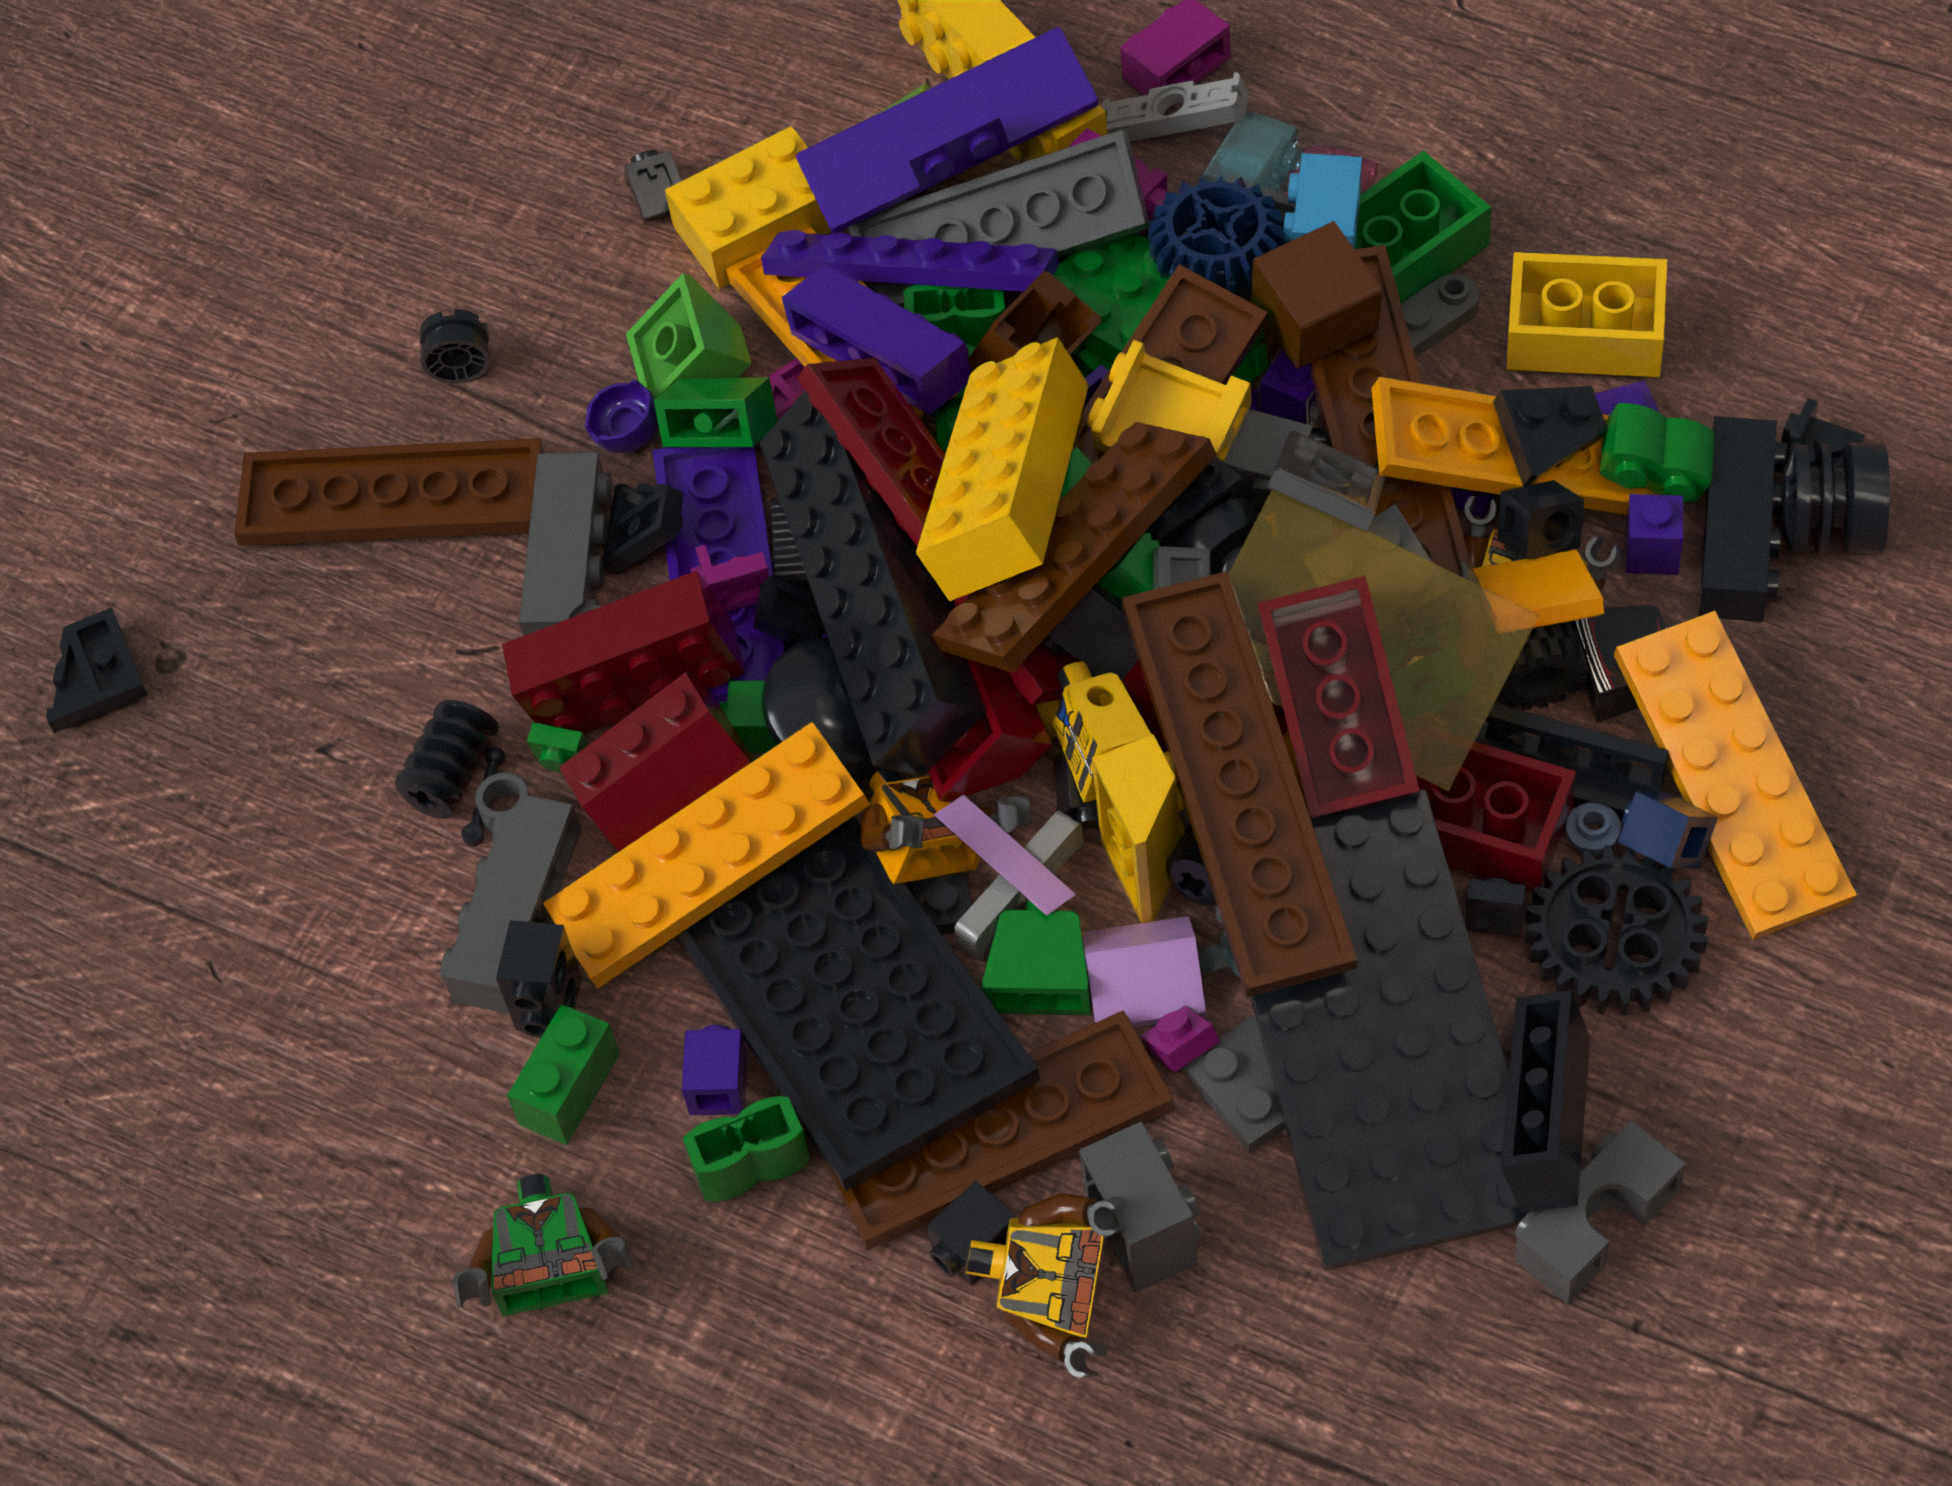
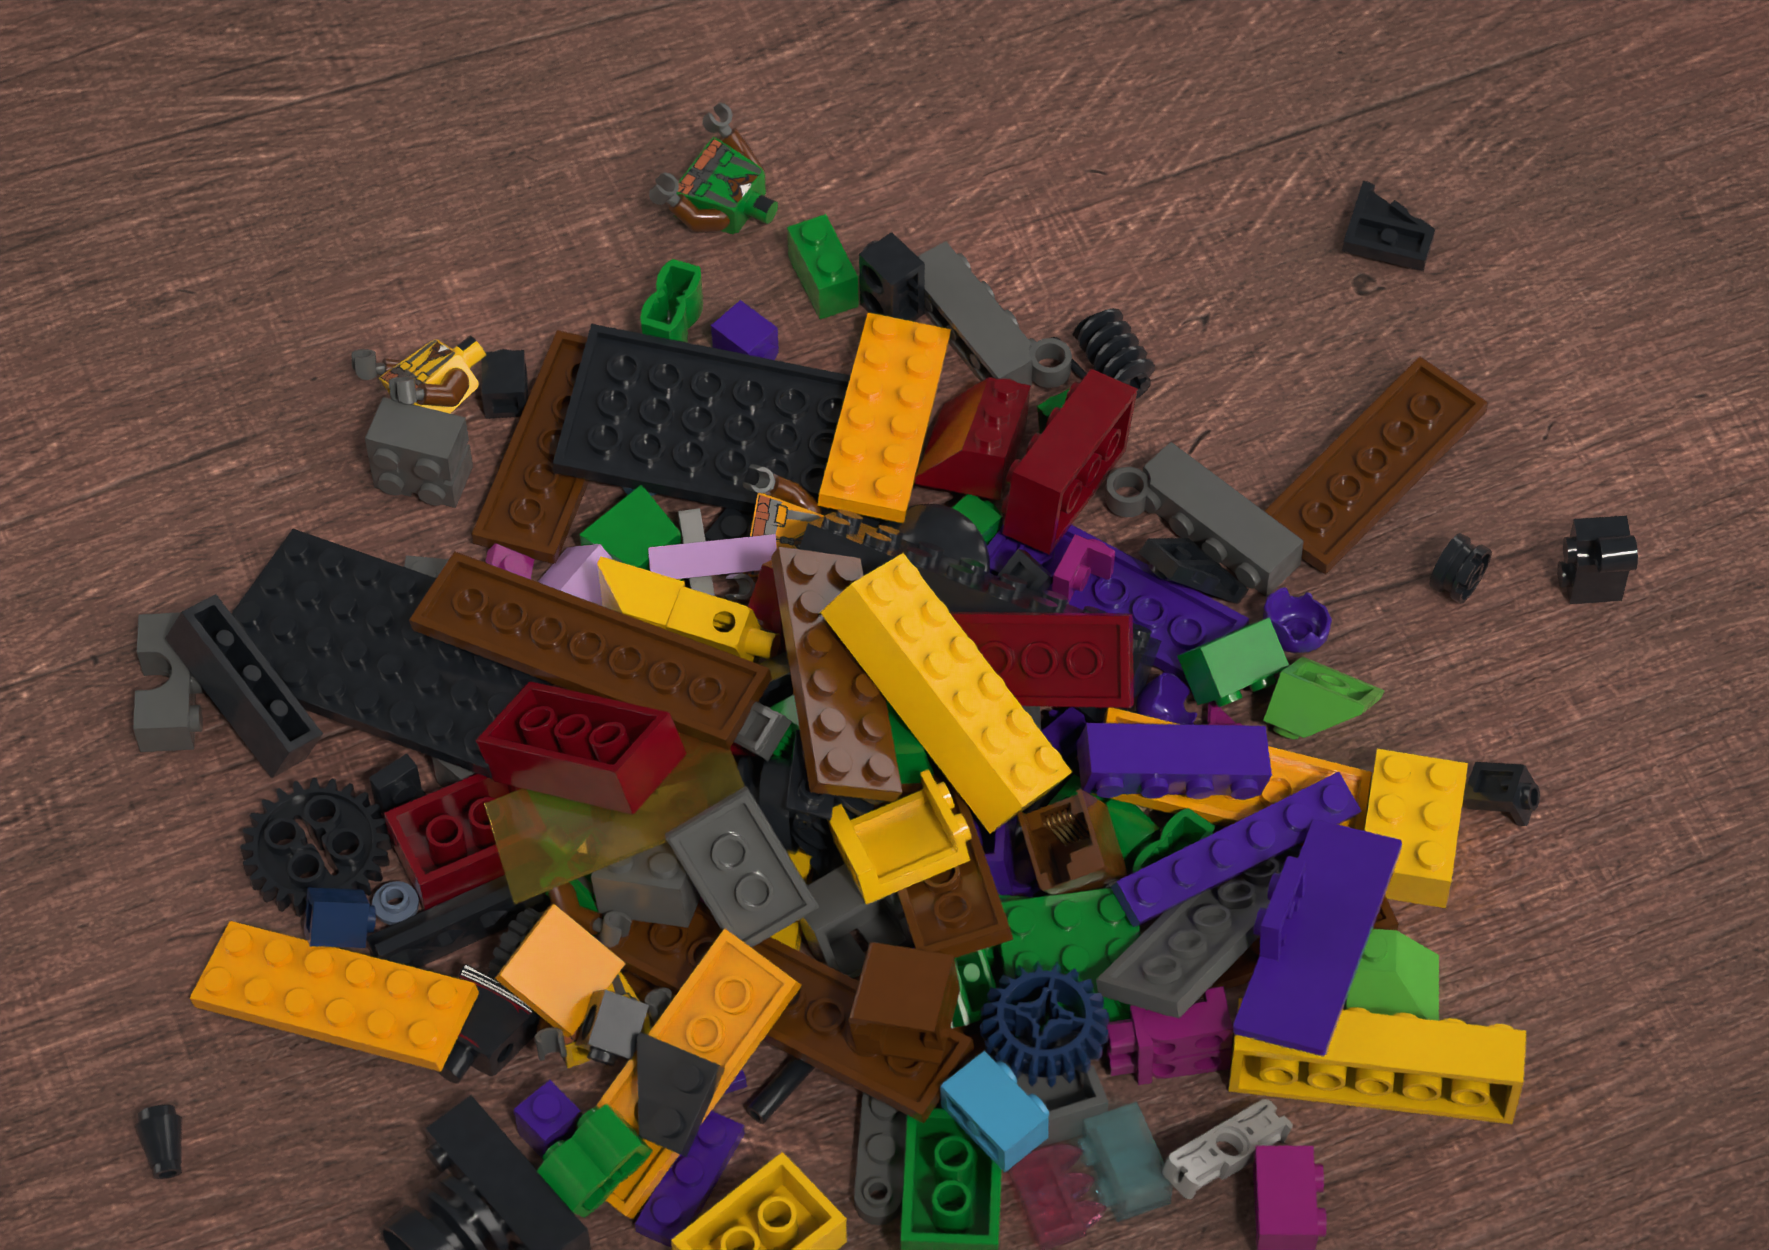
camera: 125 degrees right, 0 degrees up
none -> black hinge [1557,515,1638,604]

